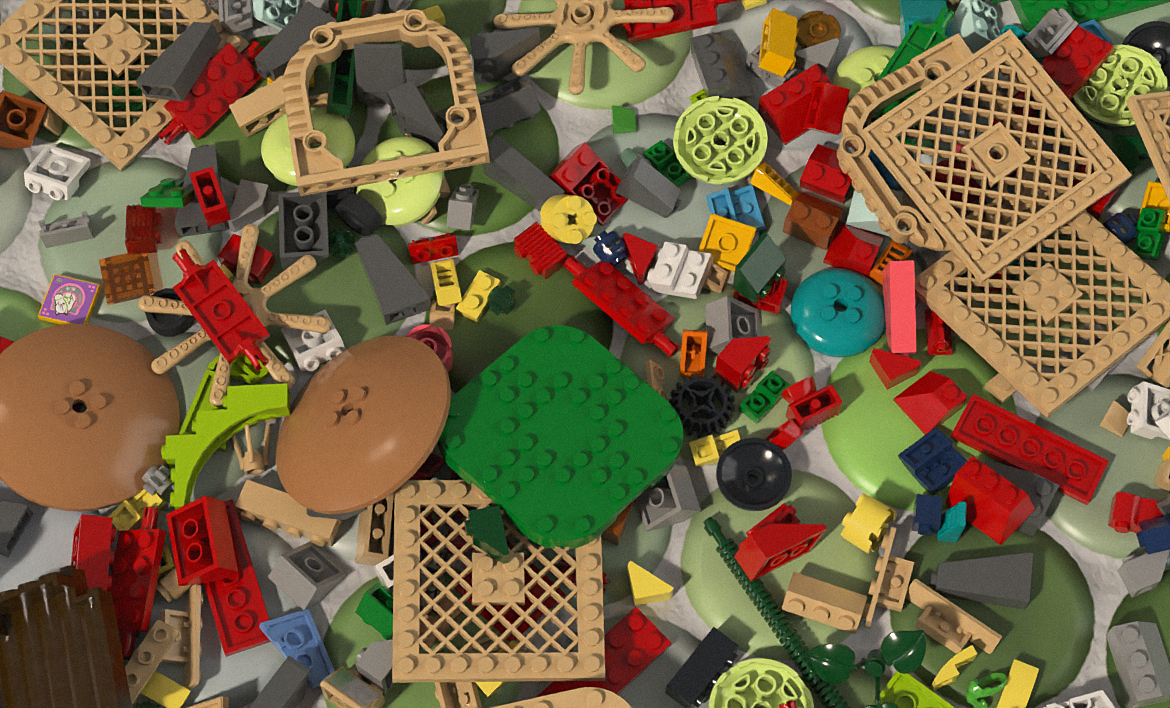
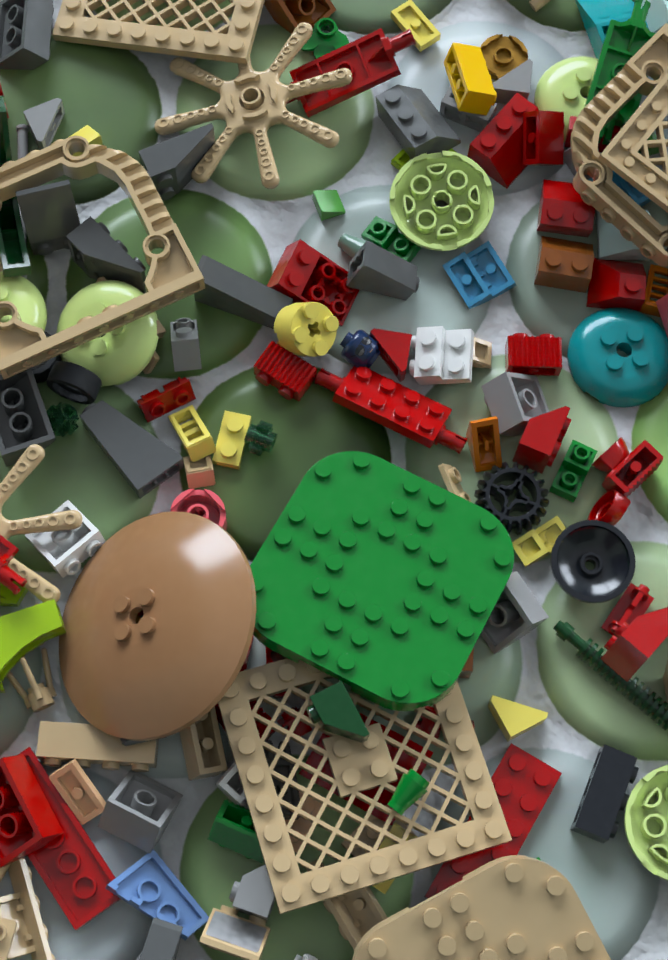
camera: 20 degrees left, 5 degrees up
dark grey slope [435,77,541,138] -> none
yellow tile [698,213,757,272] -> none
dark green slope [732,232,786,304] -> none
yellow slope [750,162,800,205] -> none
none -> light nougat plate [48,759,106,825]
none -> green cone [387,769,430,816]

